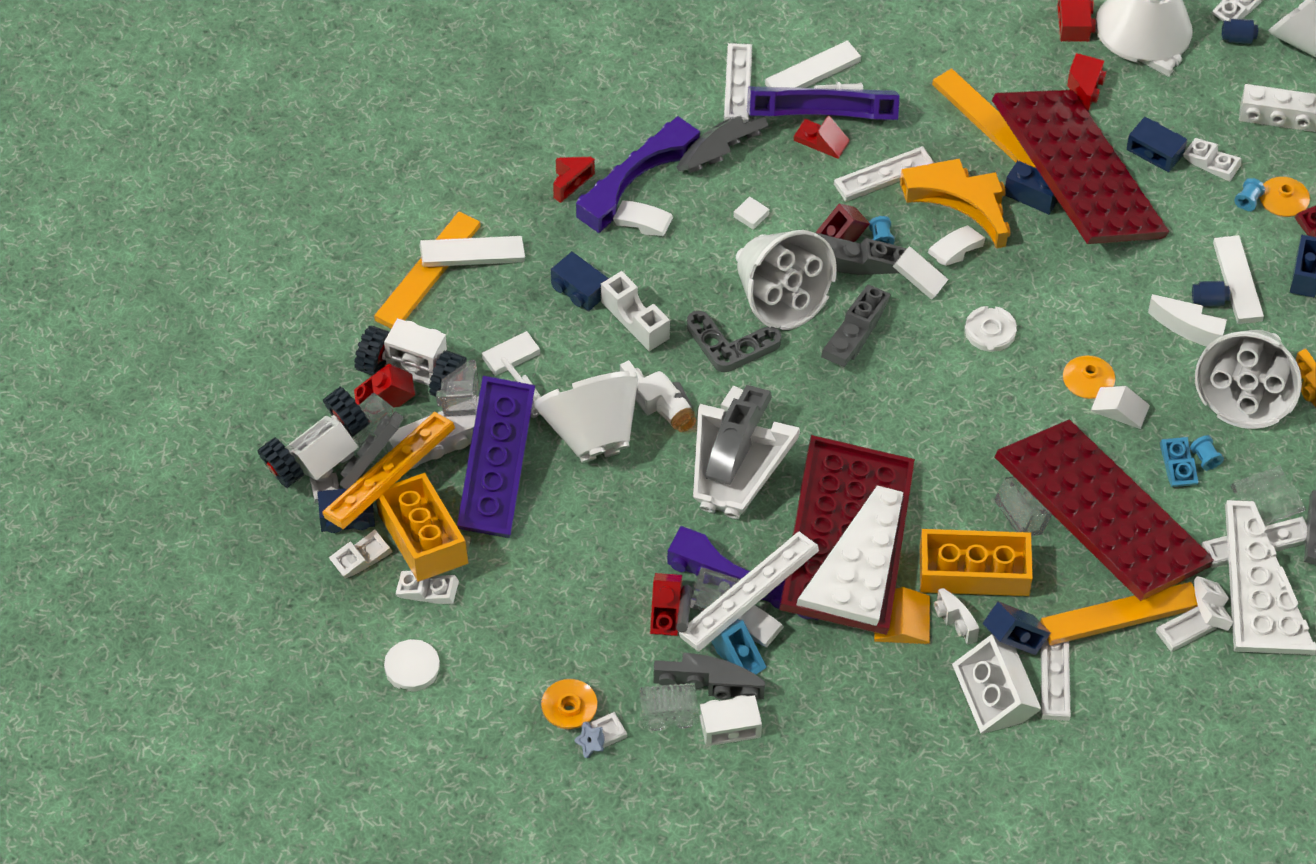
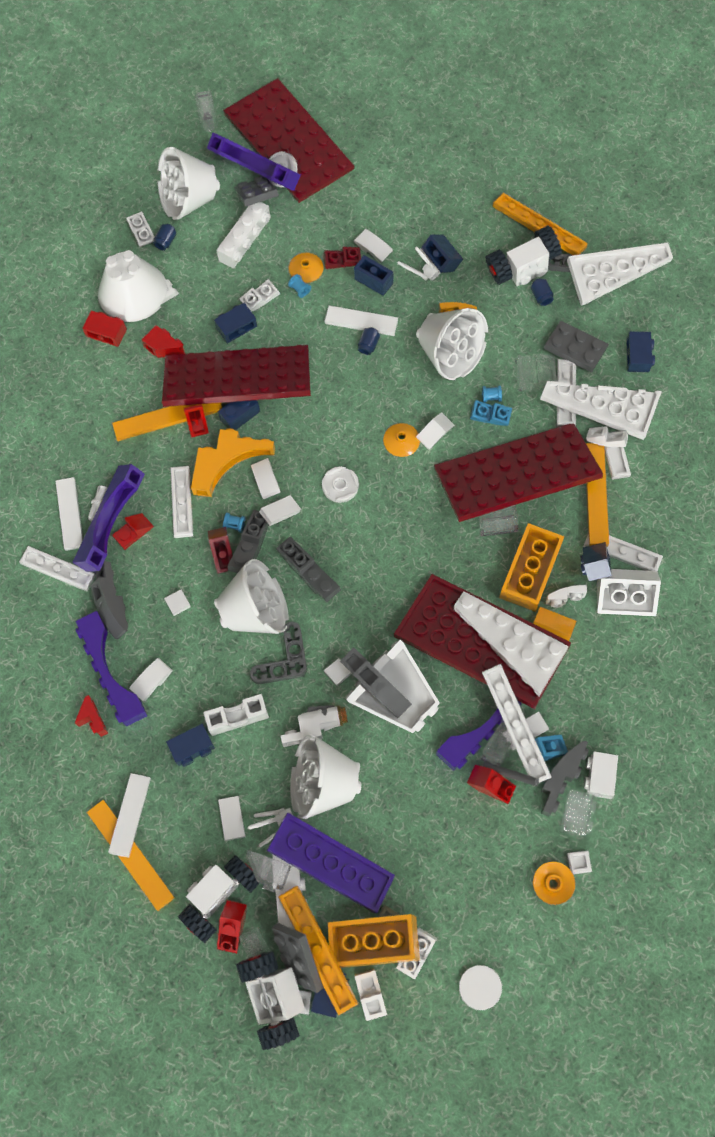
camera: 65 degrees left, 15 degrees up
sand blue plate [575,722,605,758] -> none
white slope [1148,294,1227,347] -> none
none -> red slope [184,404,209,438]

